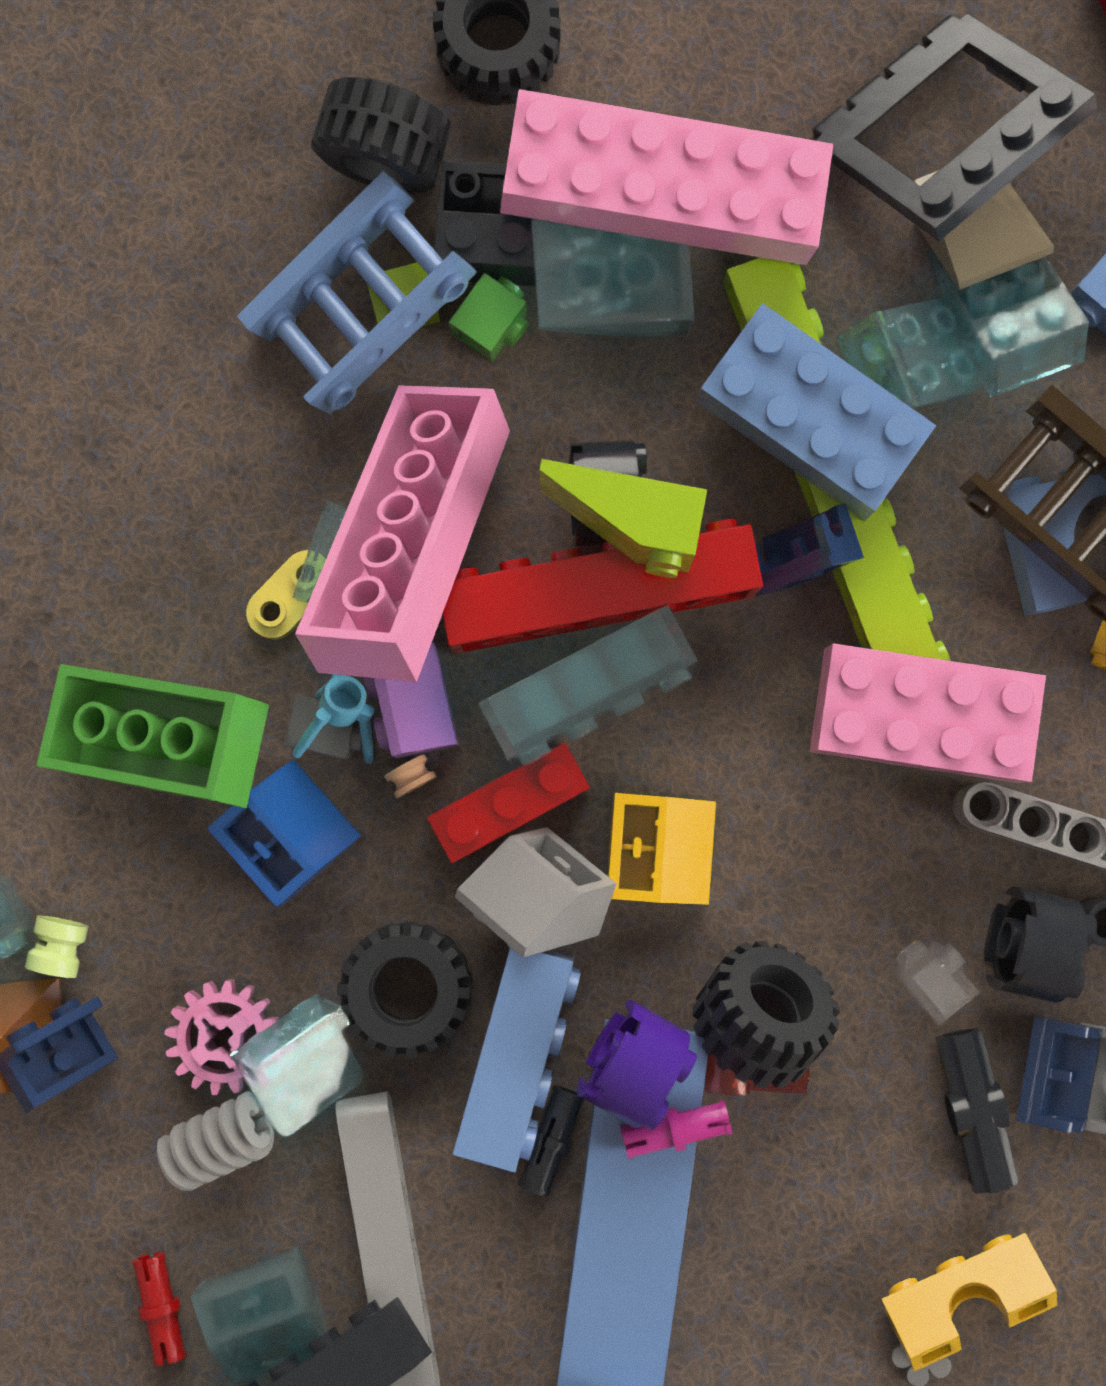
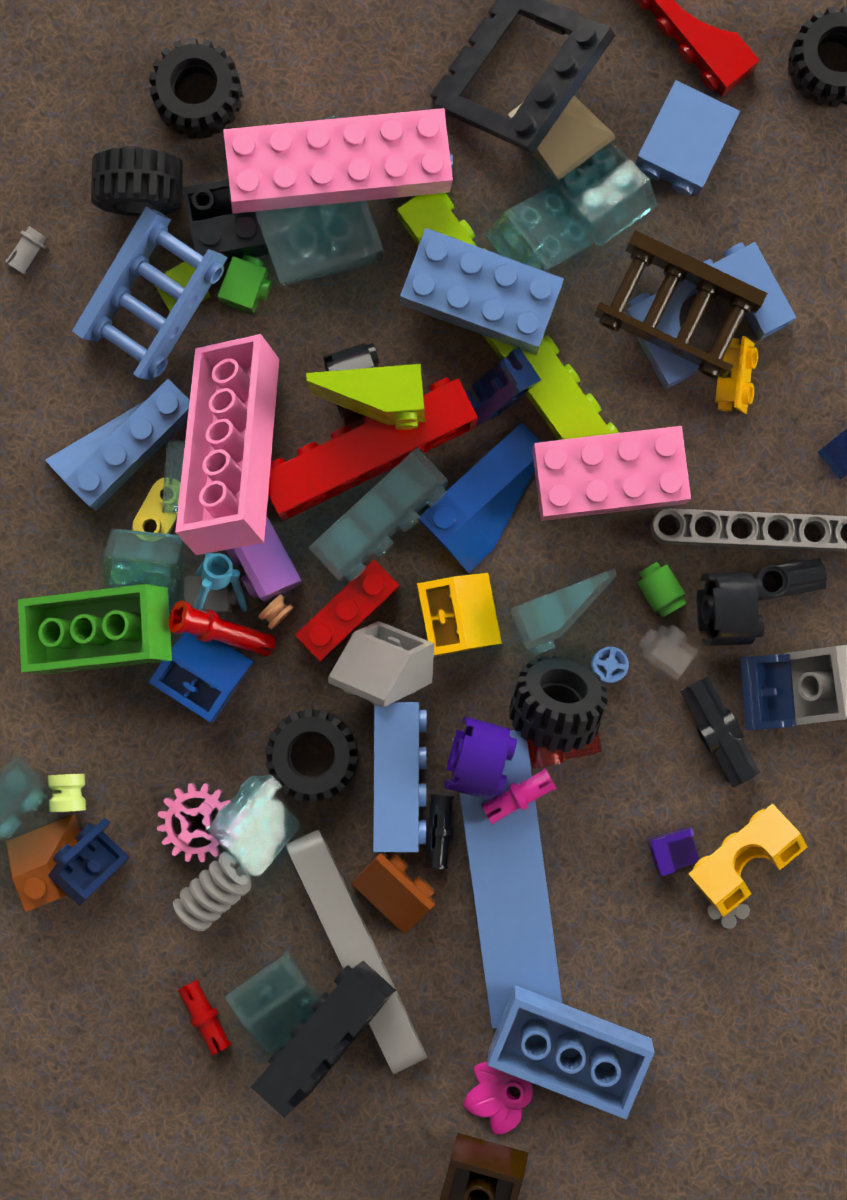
camera: 15 degrees left, 0 degrees up
none -> light grey pin [5,226,47,275]
none -> medium blue wedge [45,379,190,511]
none -> clear light blue slope [104,528,184,614]
none -> red pin [169,601,275,657]
none -> dark orange slope [351,852,435,934]
none -> blue wedge [418,423,540,574]
none -> clear light blue slope [508,569,617,656]
none -> medium blue wheel [591,647,629,683]
none -> bright green brick [637,562,687,618]
none -> dark purple panel [647,827,699,877]

